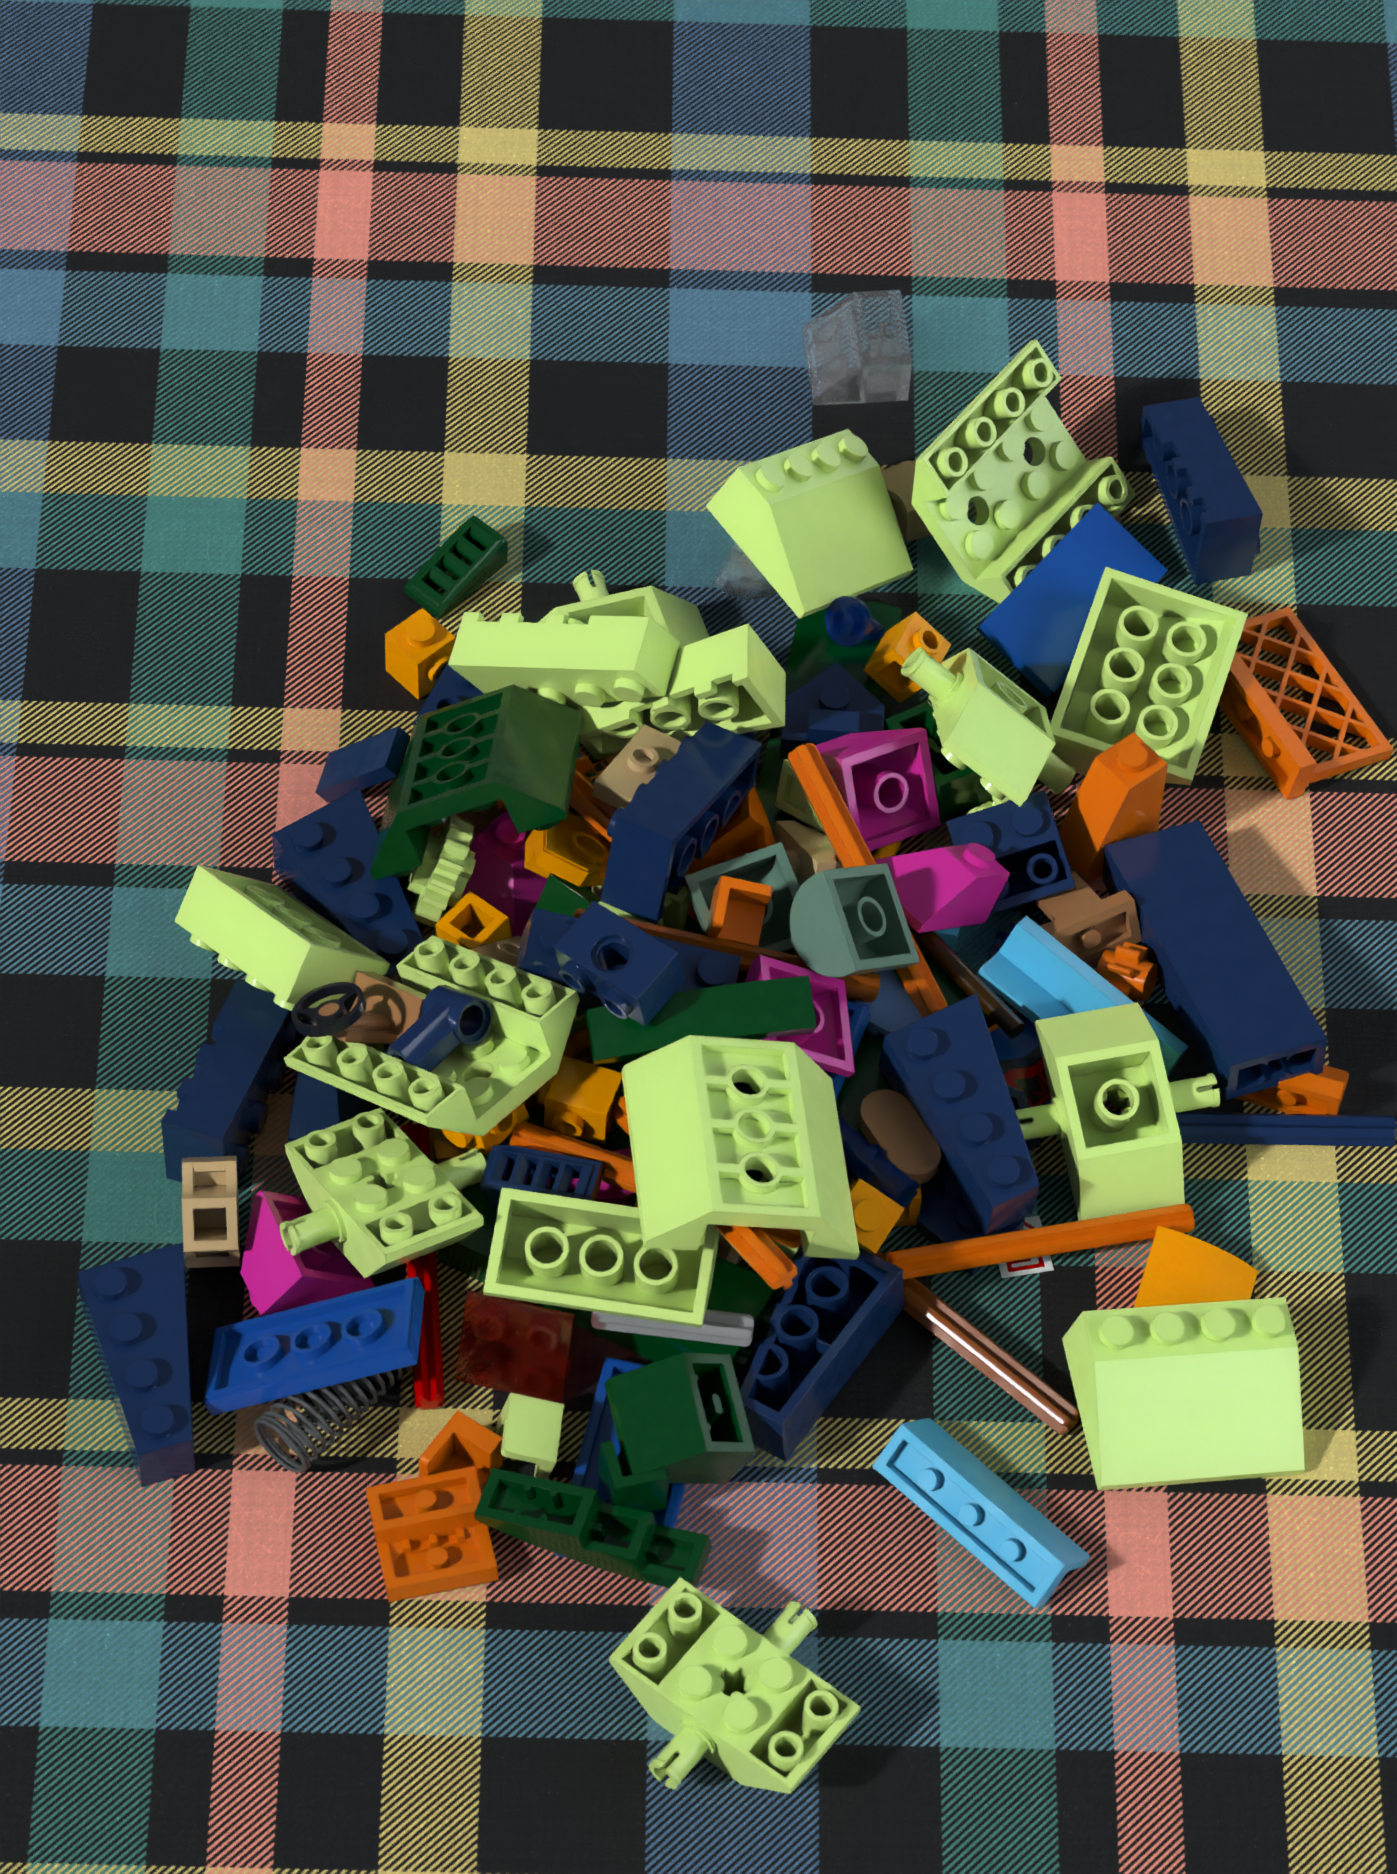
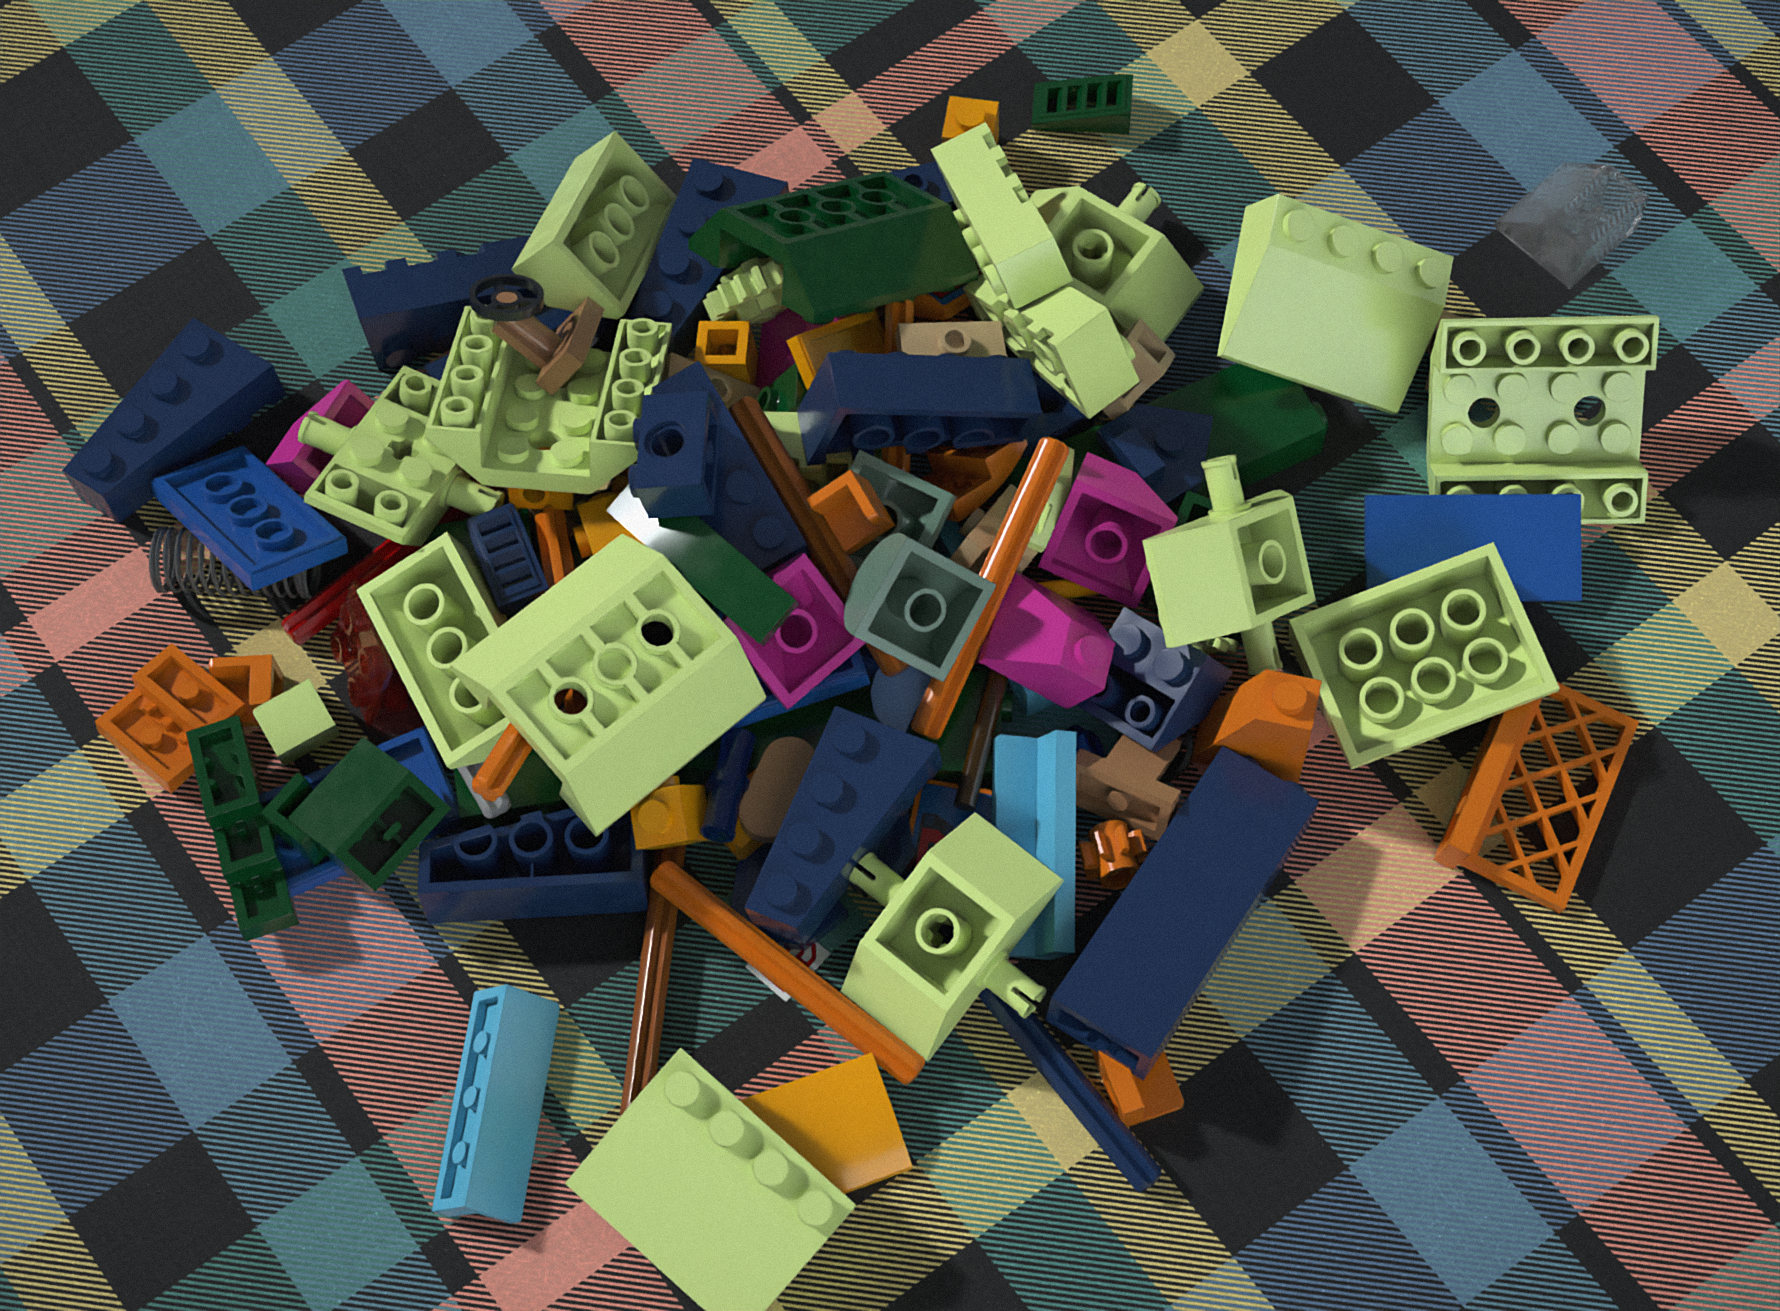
camera: 60 degrees right, 10 degrees up
tan brick [182,1156,241,1268] -> none
dark blue tile [315,726,411,802] -> none
dark blue piece [385,985,493,1072] -> none
yellowish green slope [609,1577,861,1794] -> none
clear blue plate [825,596,885,646] -> none
light orange brick [864,611,952,703] -> none
dark blue wedge [1139,397,1263,585] -> none

